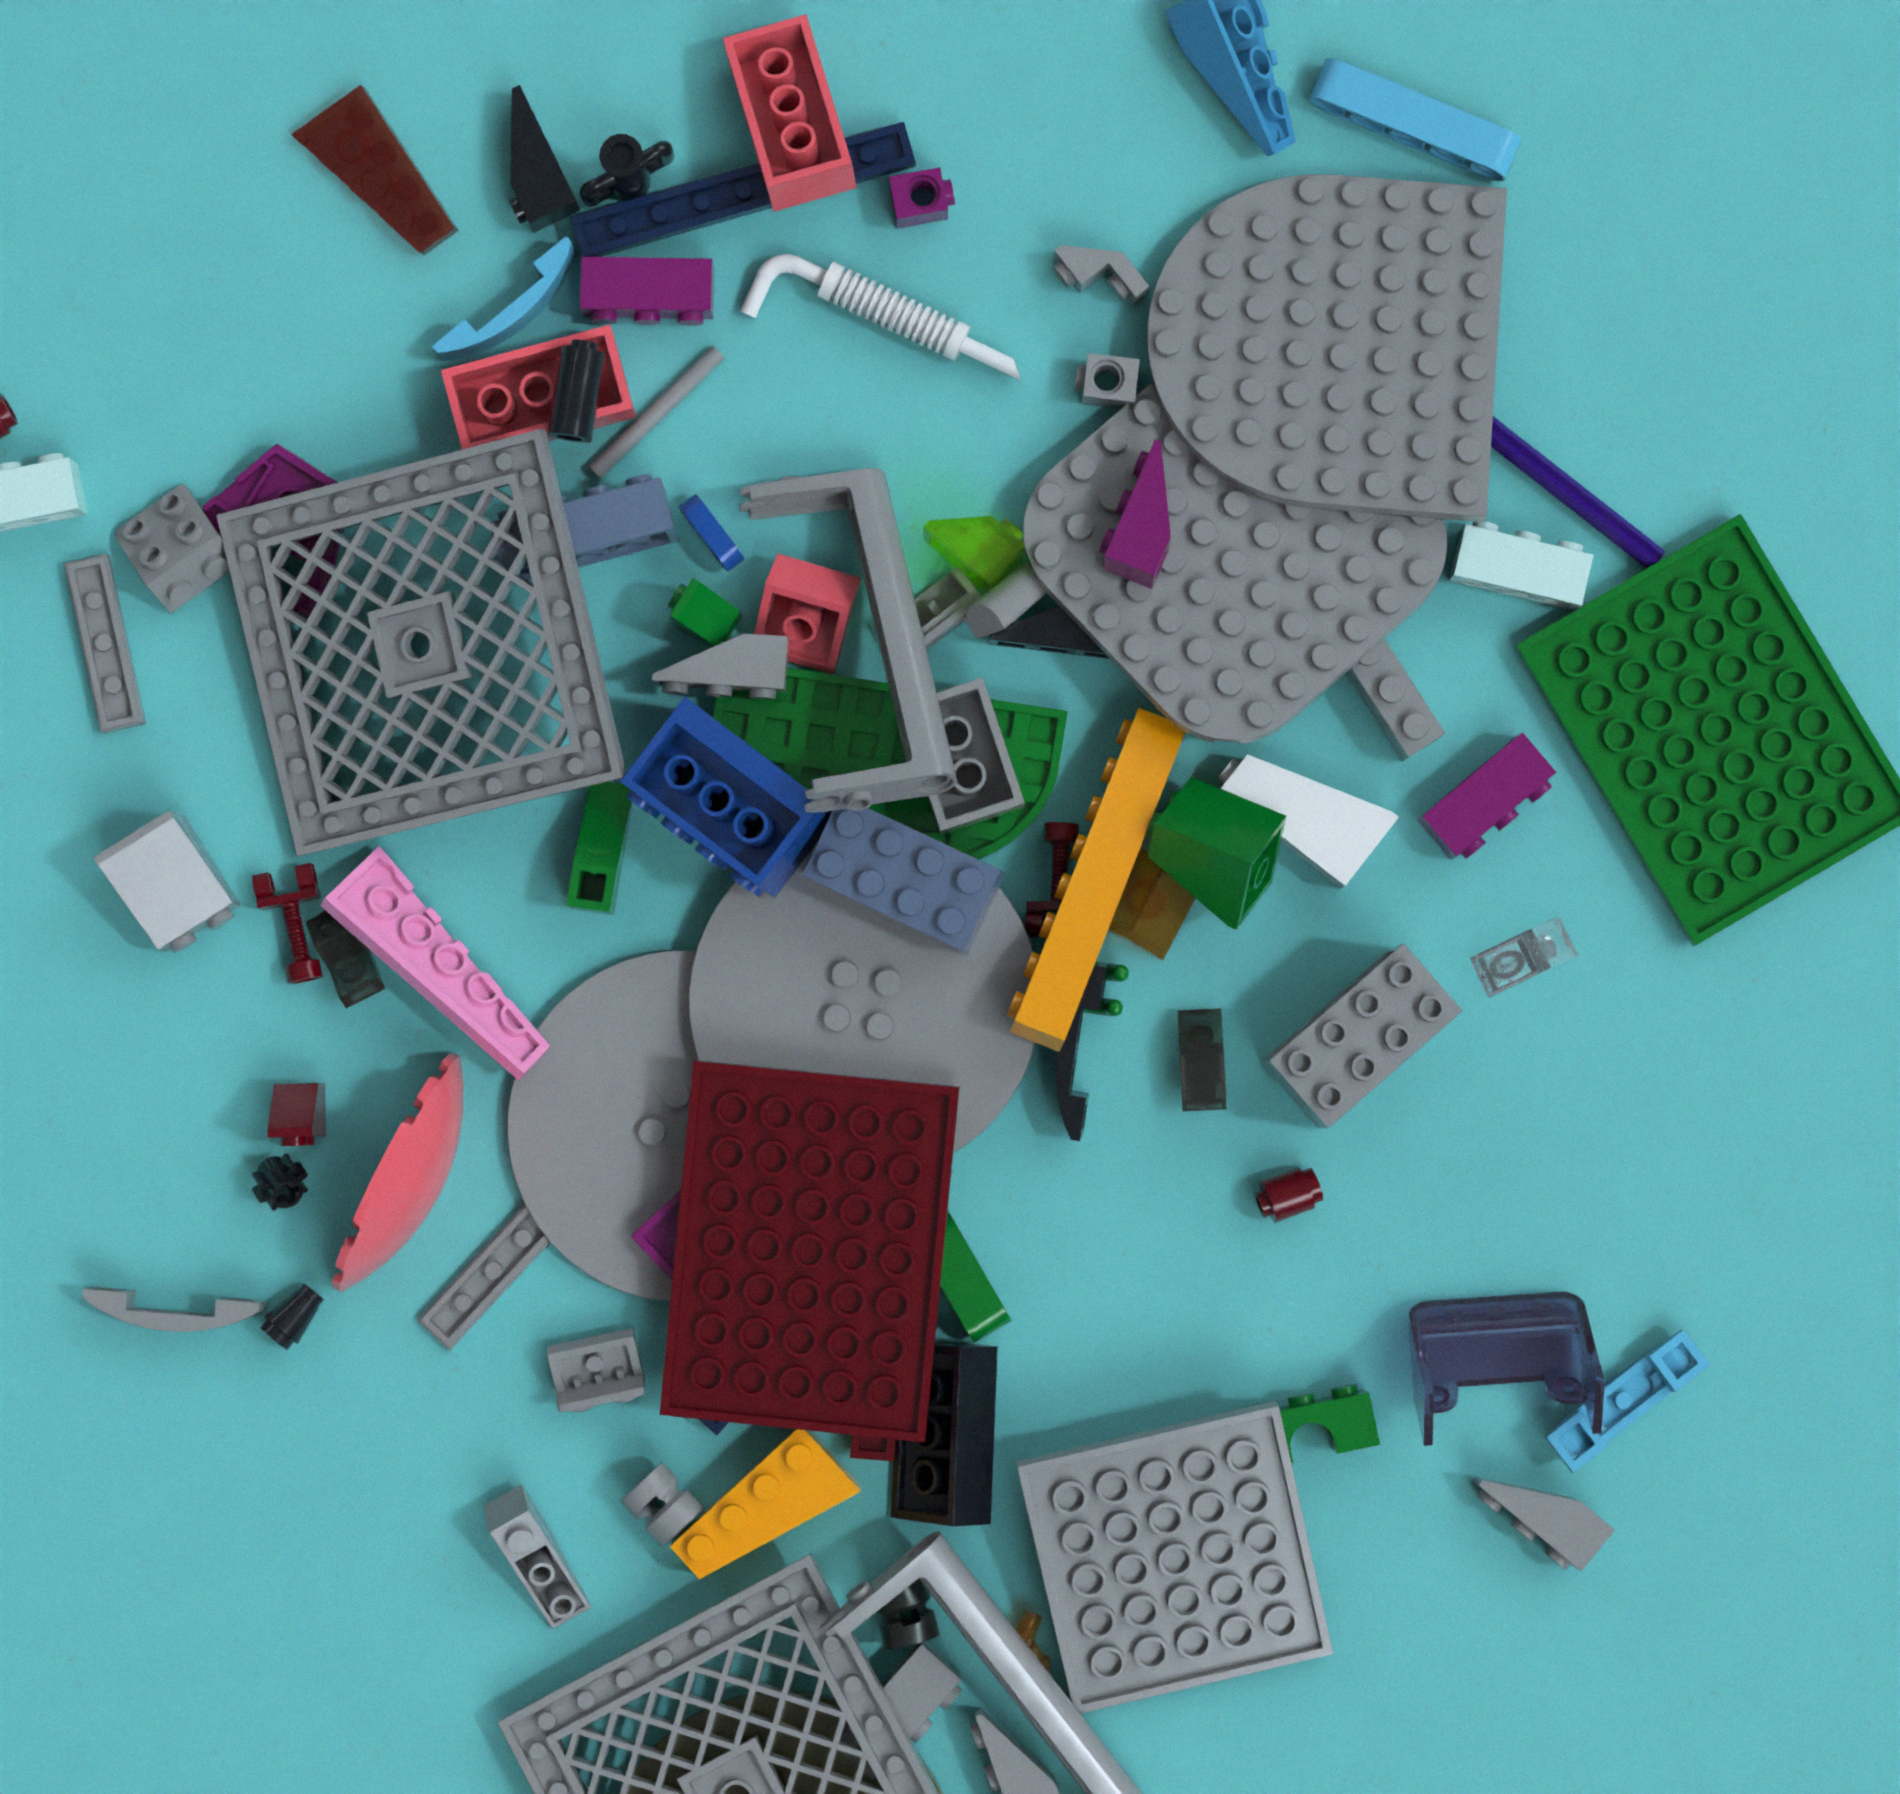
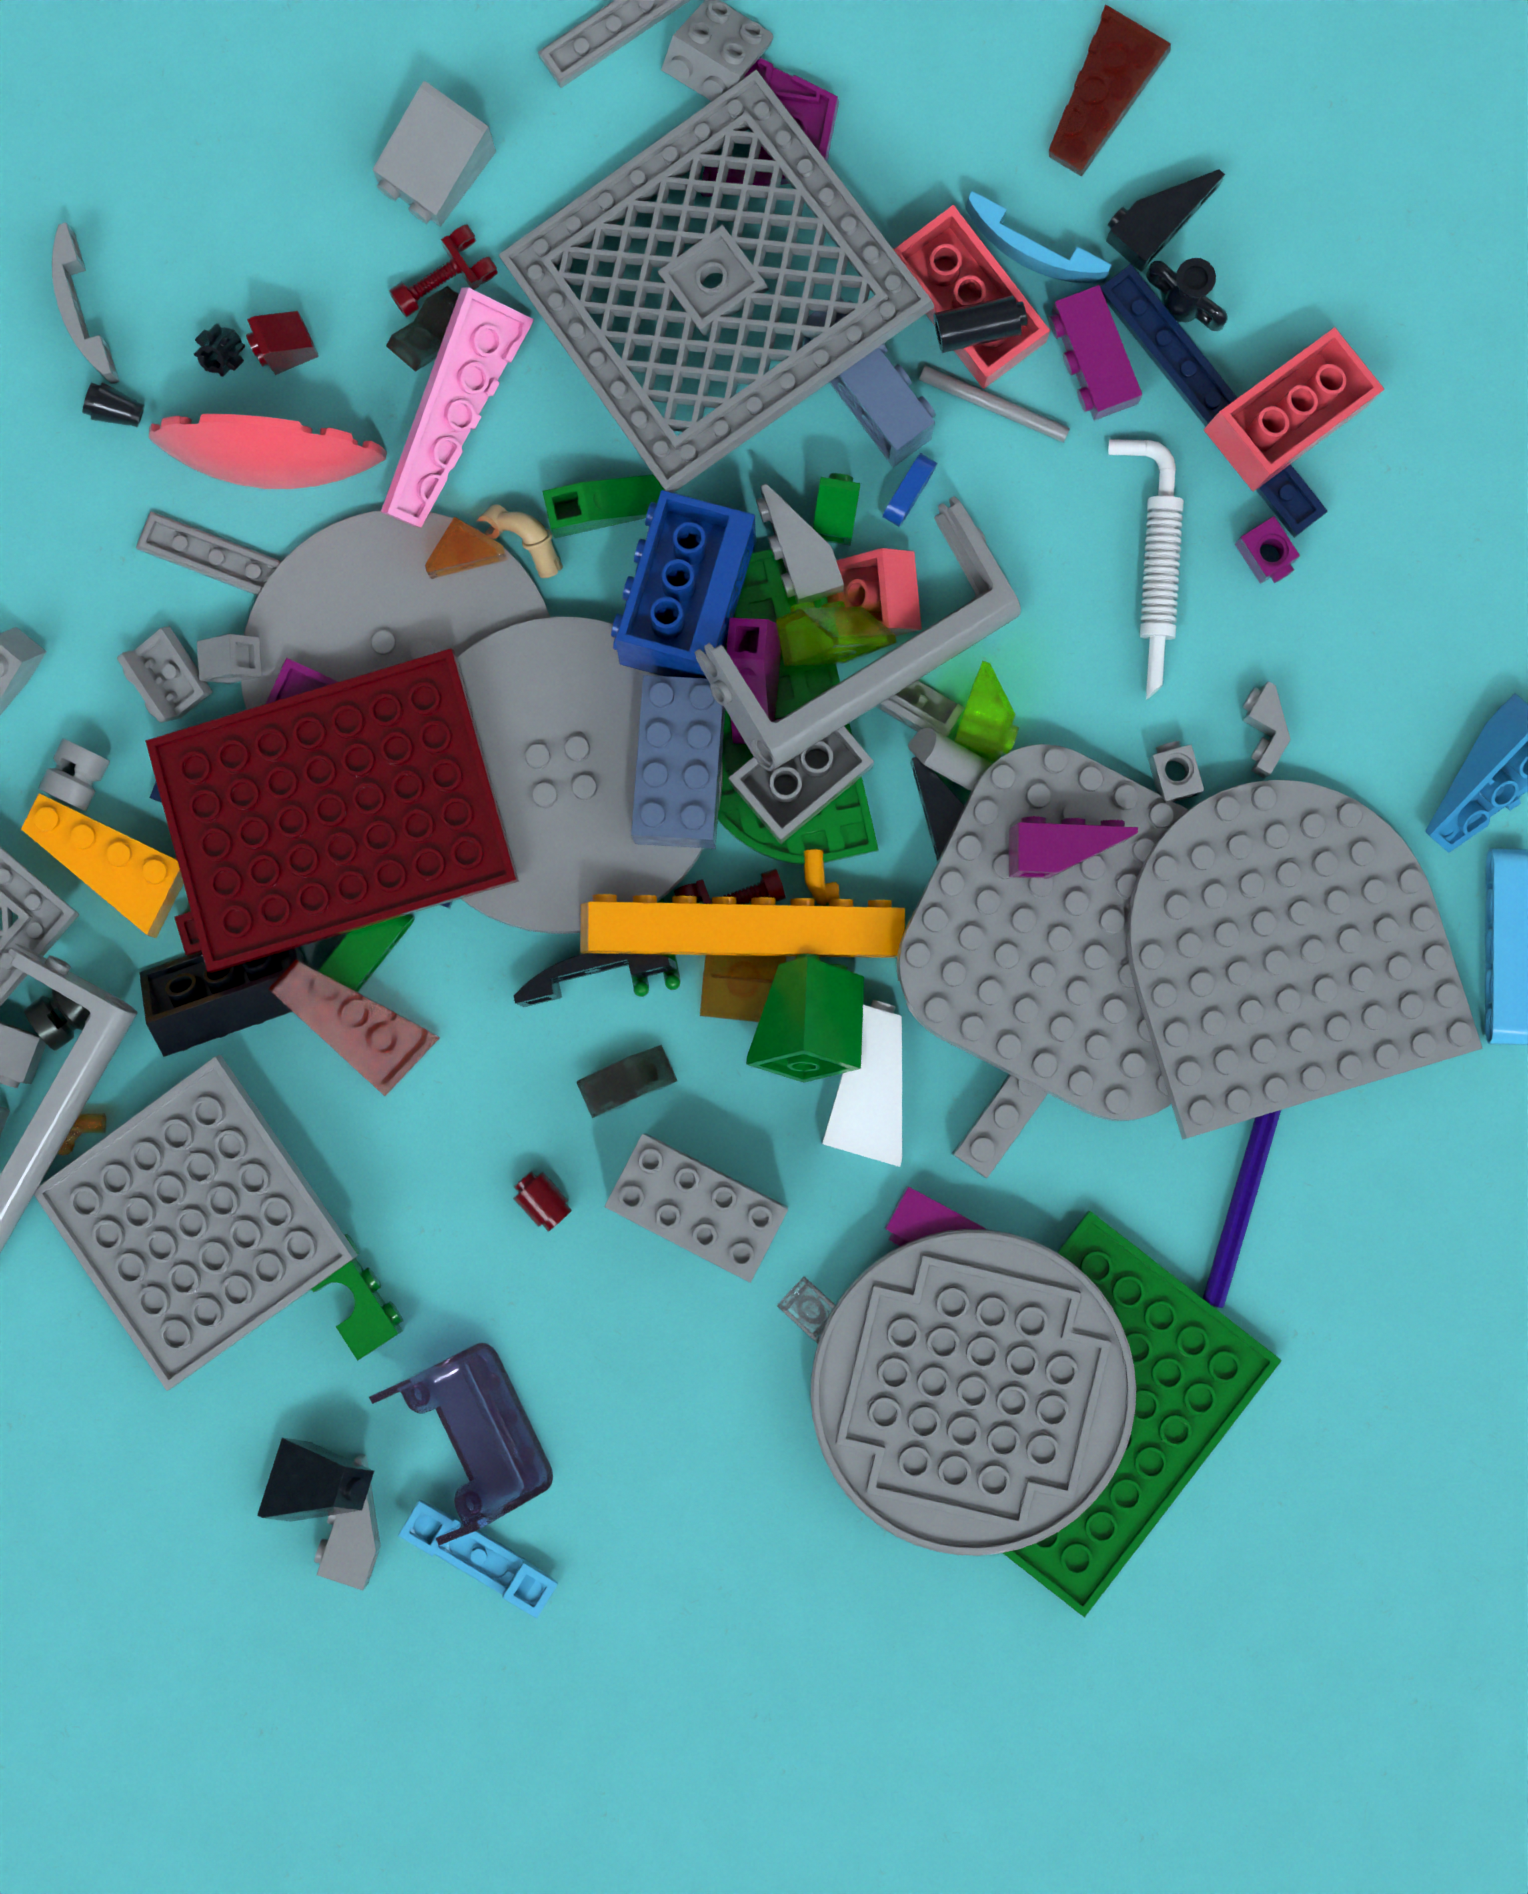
camera: 75 degrees right, 0 degrees up
light aqua brick [1448,521,1594,611] -> none
none -> light grey brick [197,634,261,684]
none -> black slope [257,1438,374,1522]
none -> clear red wing [268,959,440,1096]
none -> clear orange slope [425,517,508,579]
none -> tan piece [477,504,563,578]
none -> magenta slope [727,618,783,744]
none -> clear neon green slope [776,601,897,666]
none -> light orange arm [804,849,839,906]
none -> light grey plate [810,1229,1136,1556]

